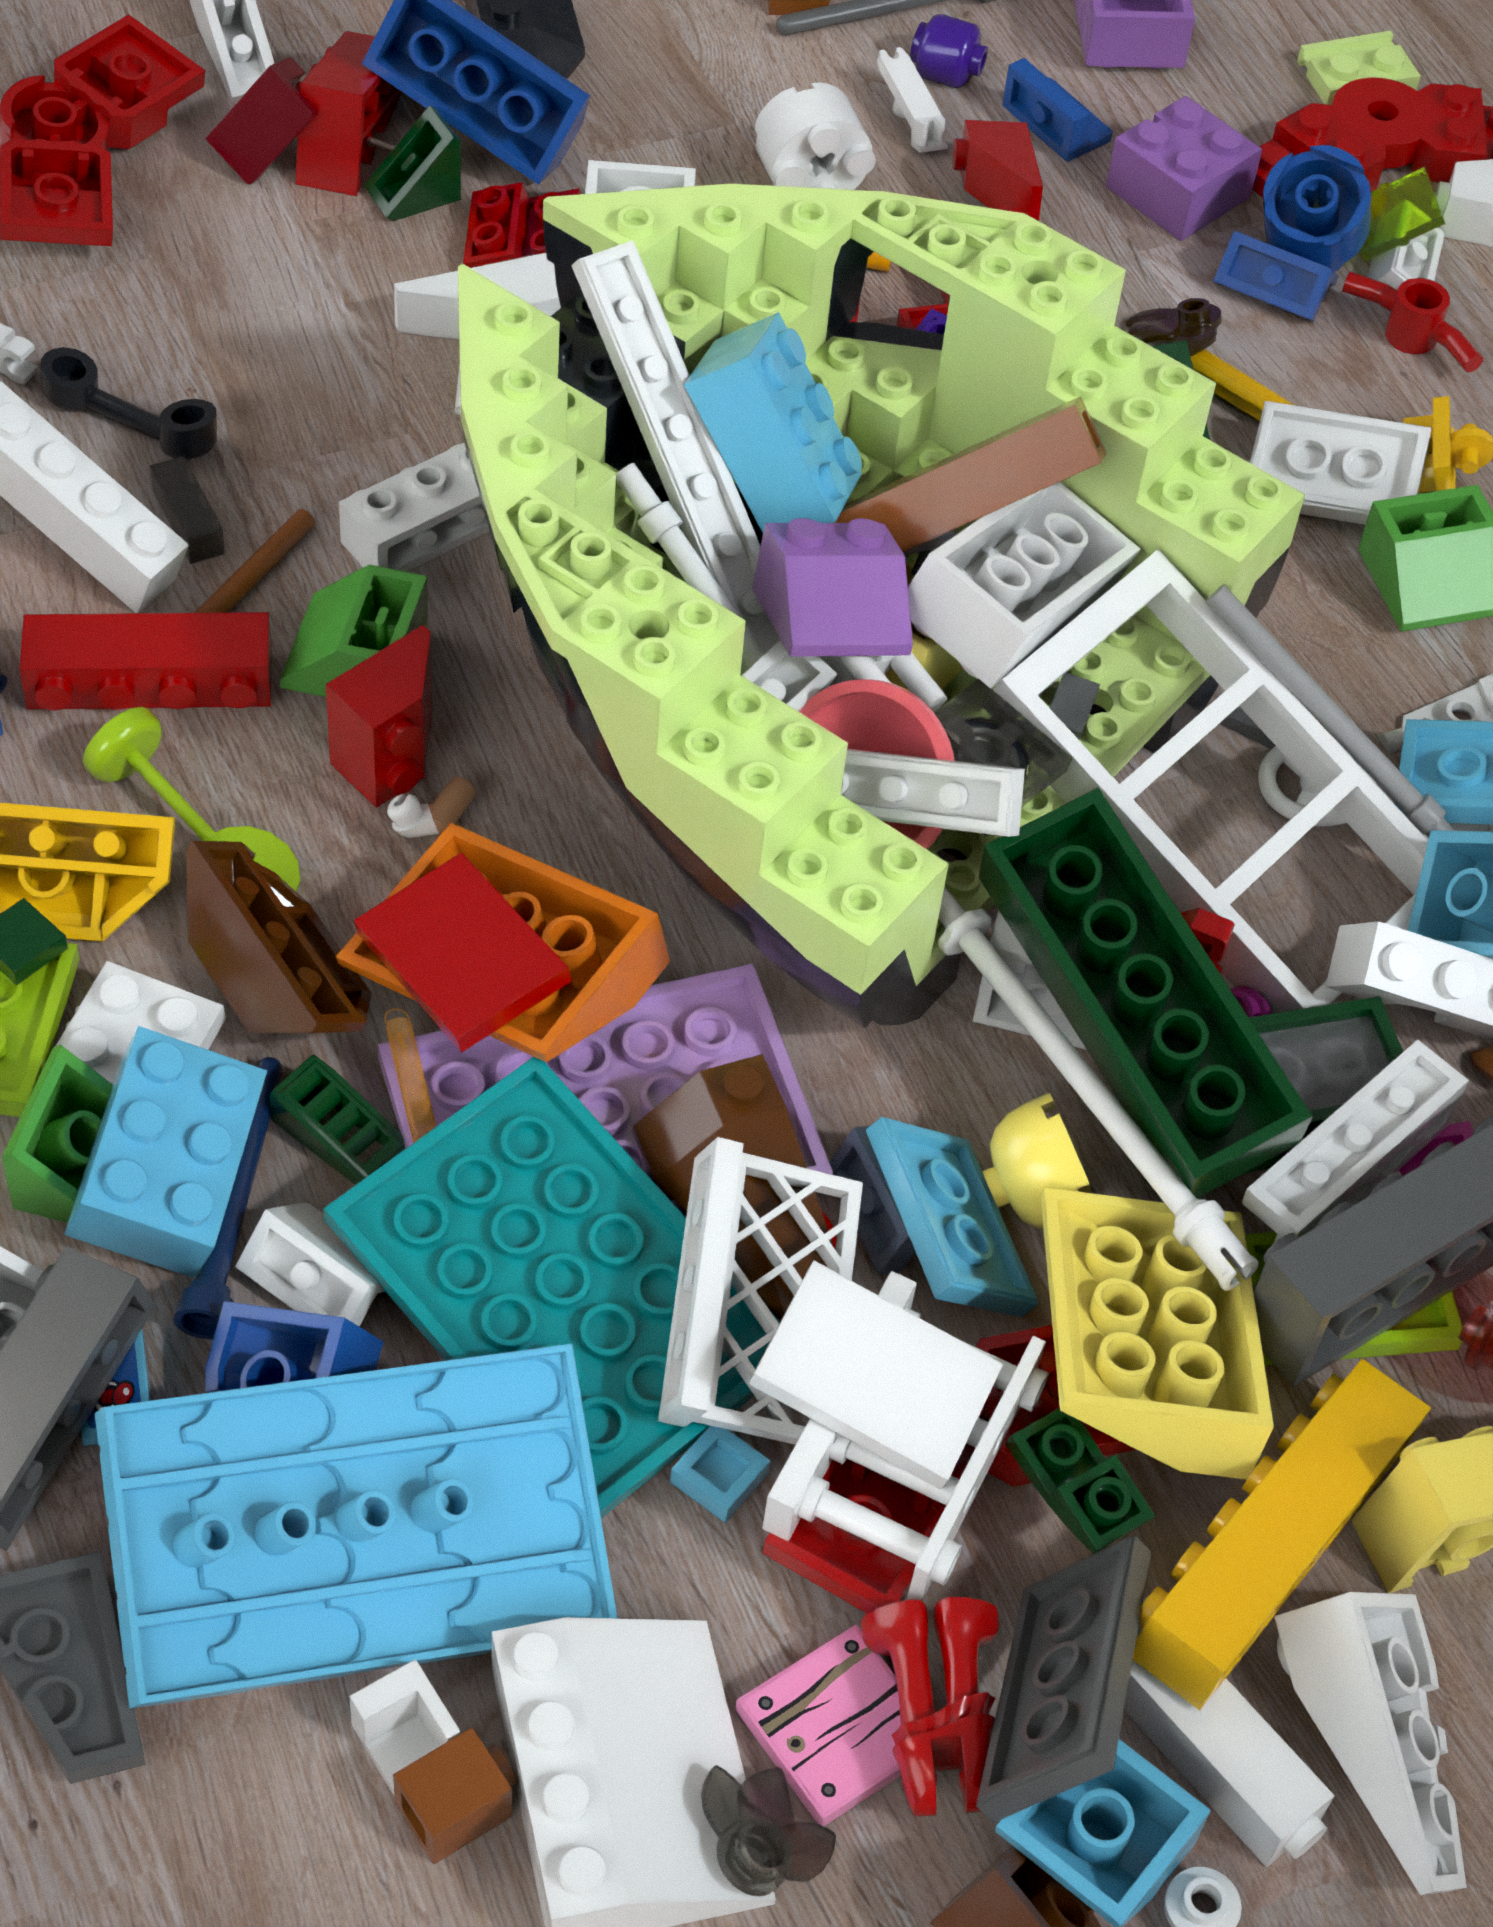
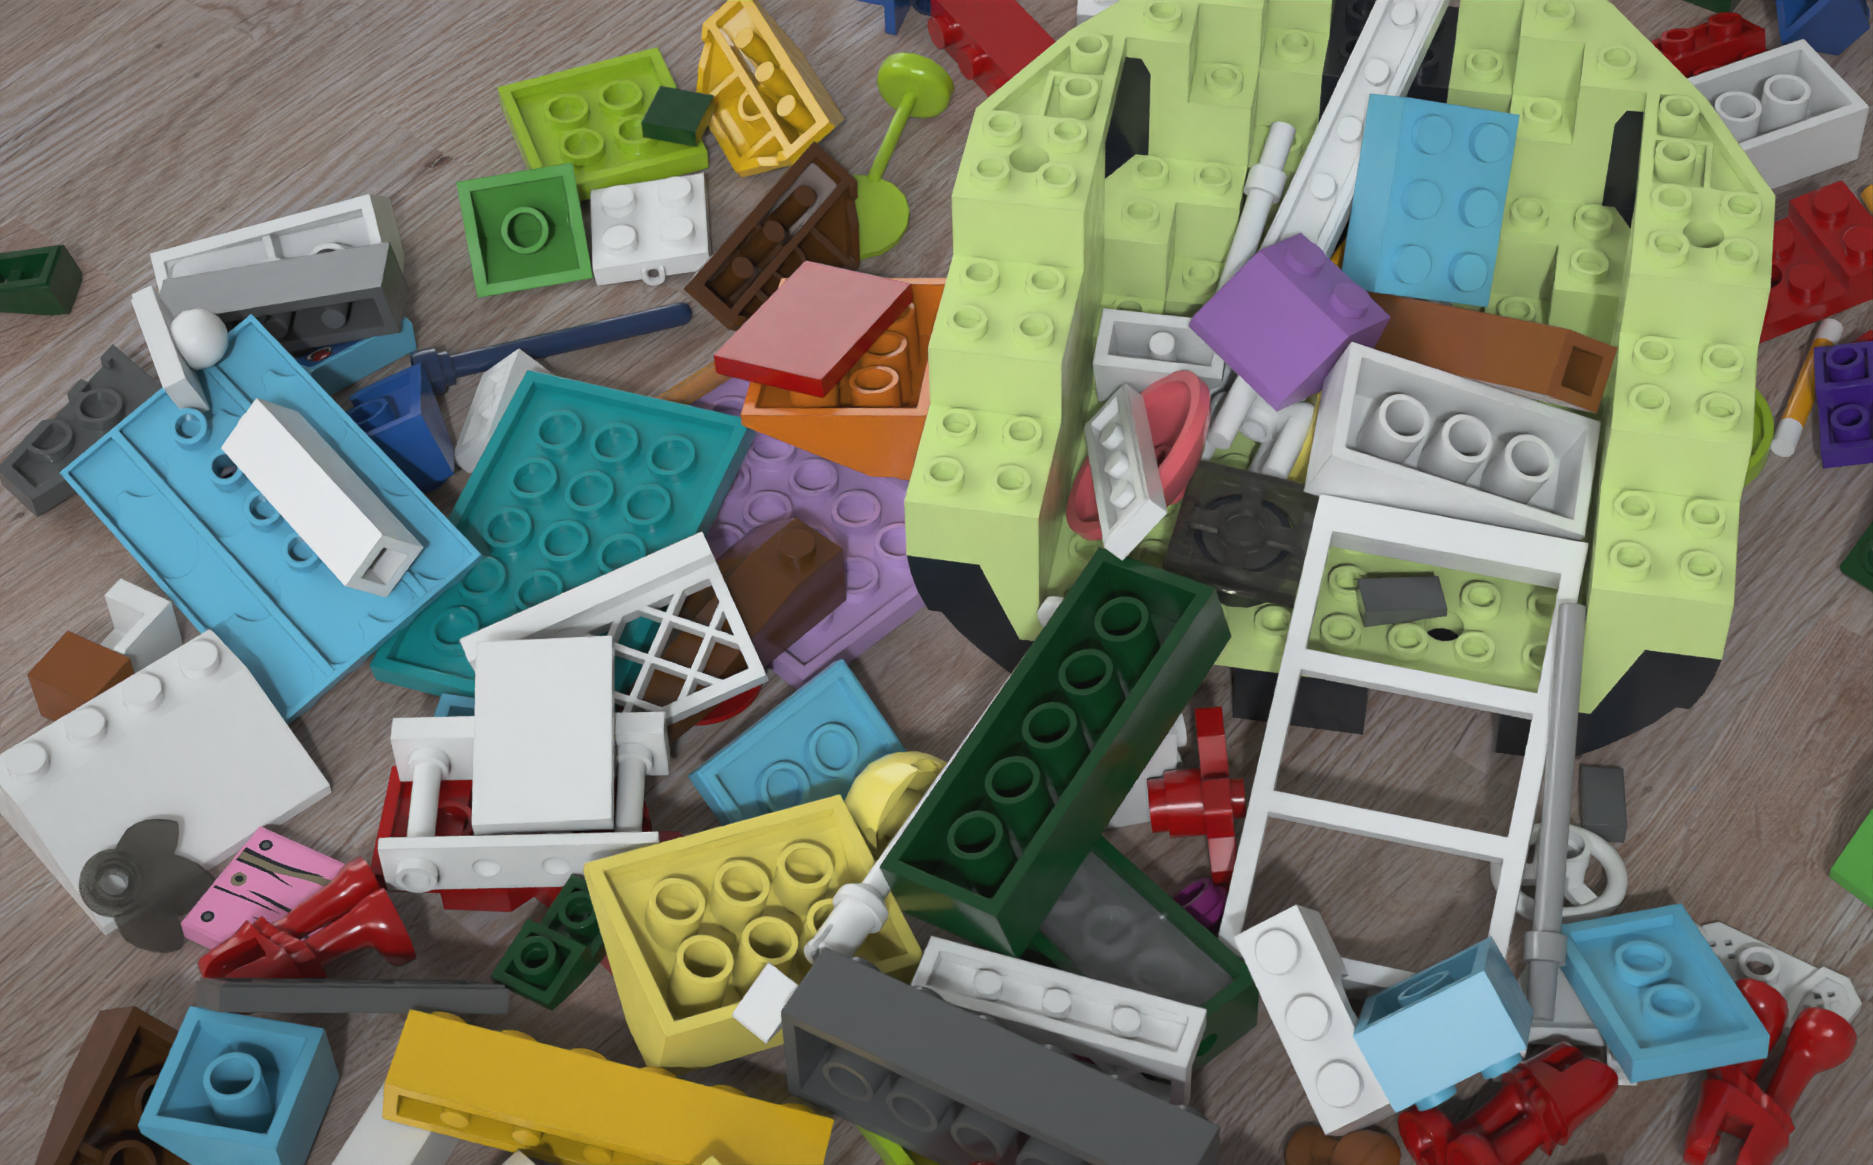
camera: 70 degrees right, 5 degrees down
medium azure brick [64,1026,267,1278] -> none
dark green slope [269,1055,406,1185] -> none
none -> white tile [131,286,228,413]
none -> white brick [221,398,423,598]
none -> white piece [732,962,798,1044]

